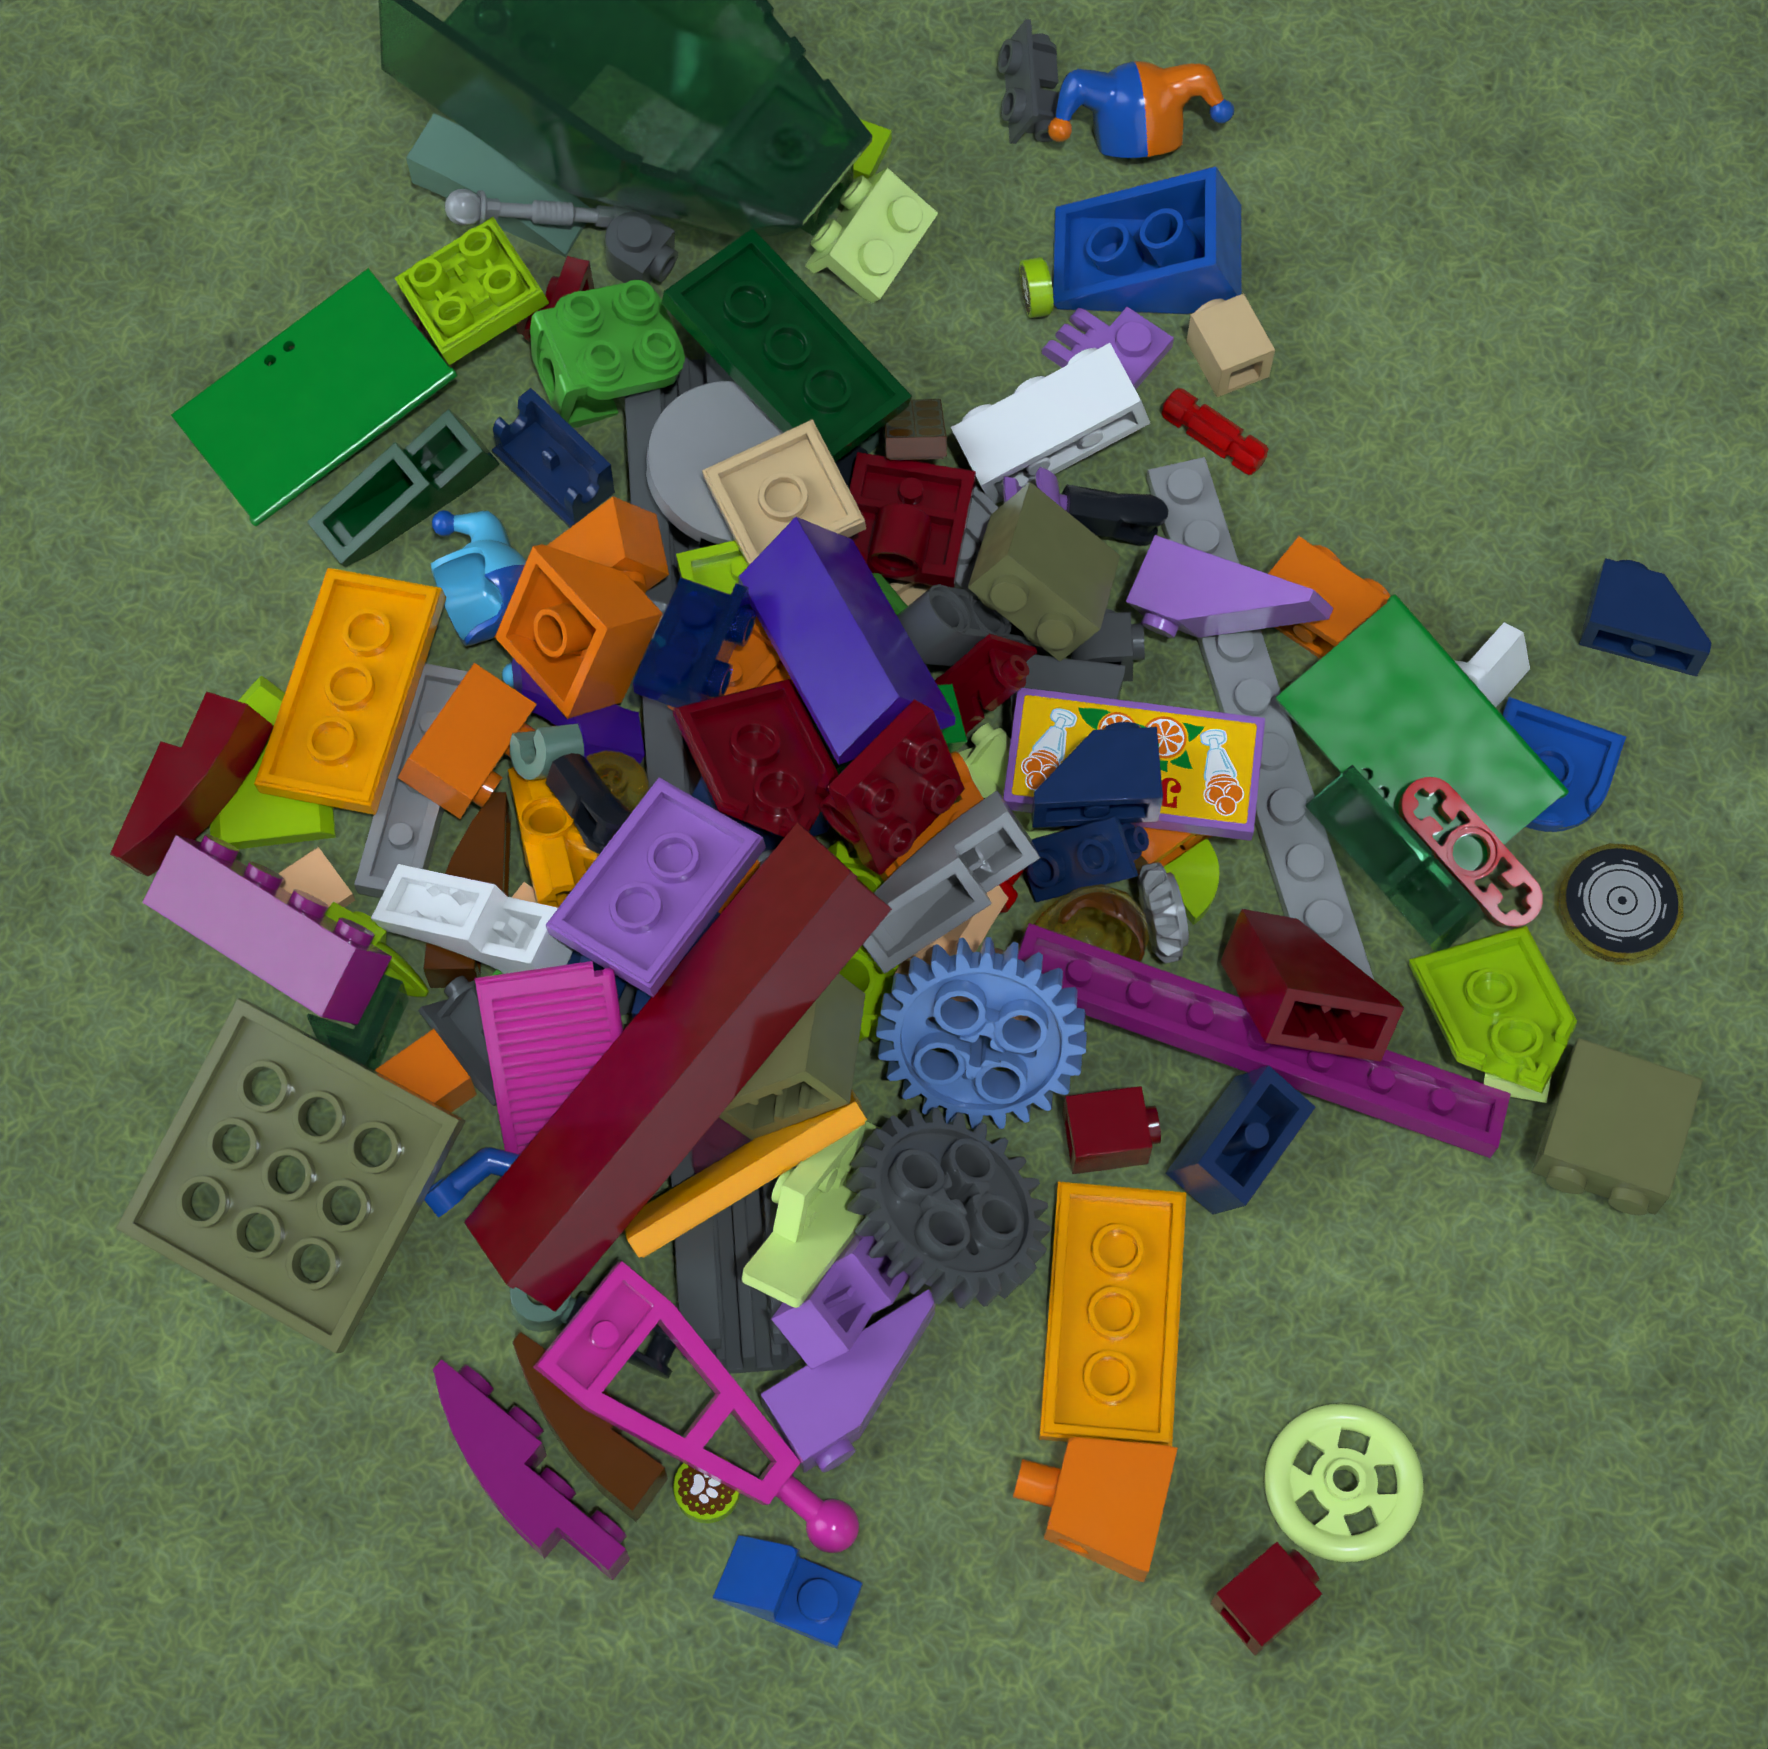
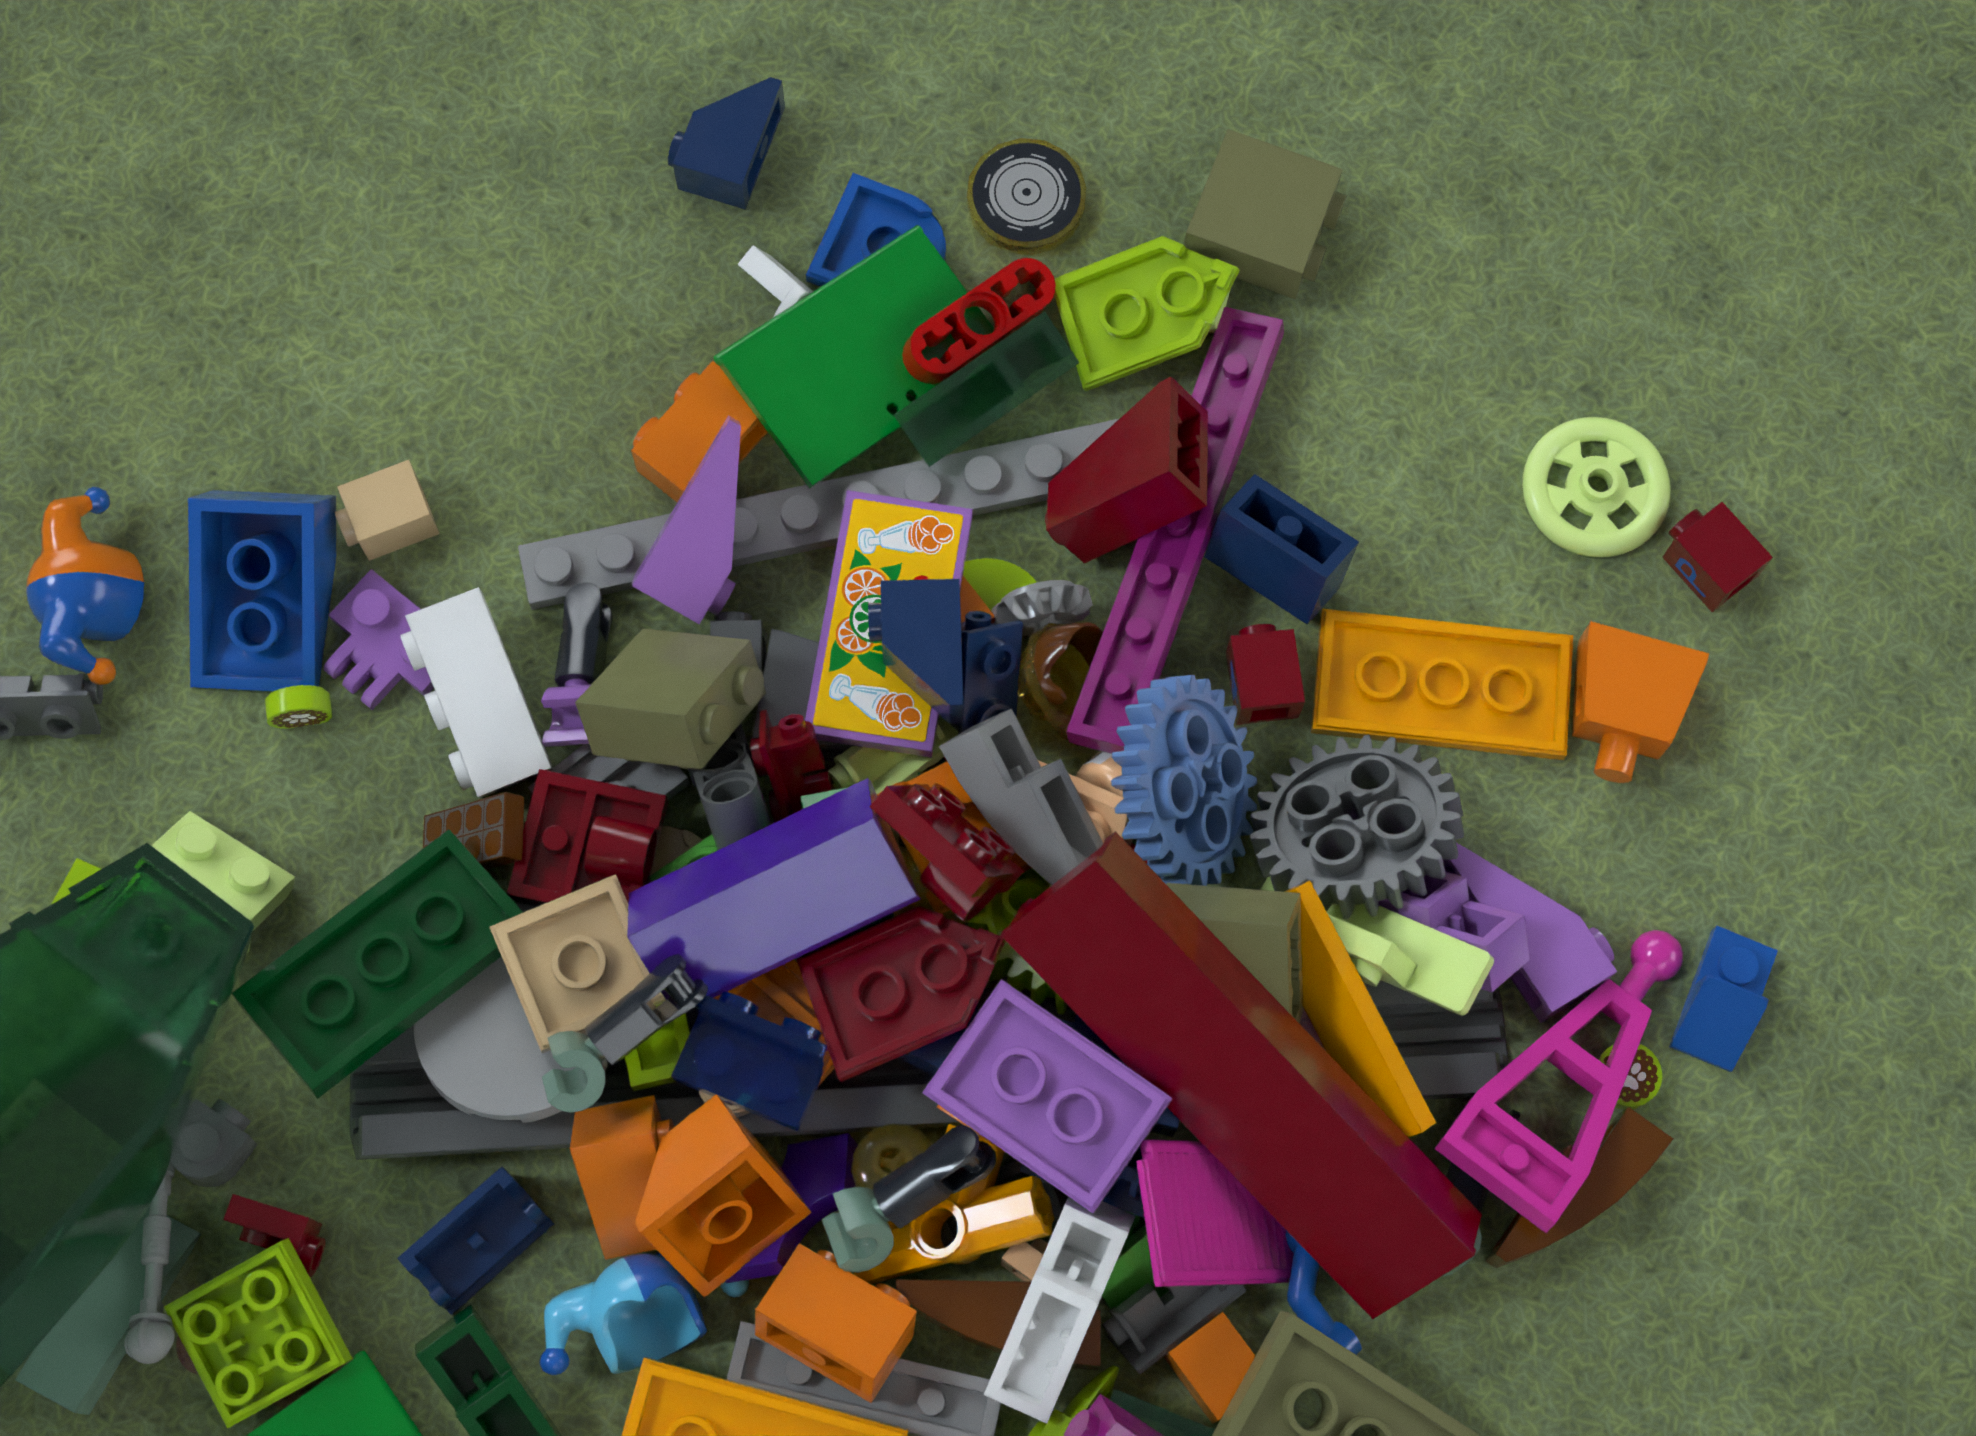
camera: 90 degrees left, 5 degrees up
magenta slope [433,1359,630,1580] -> none
bright green piece [530,280,685,428] -> none
red axle [1161,388,1269,475] -> none
none -> black piece [542,954,708,1113]

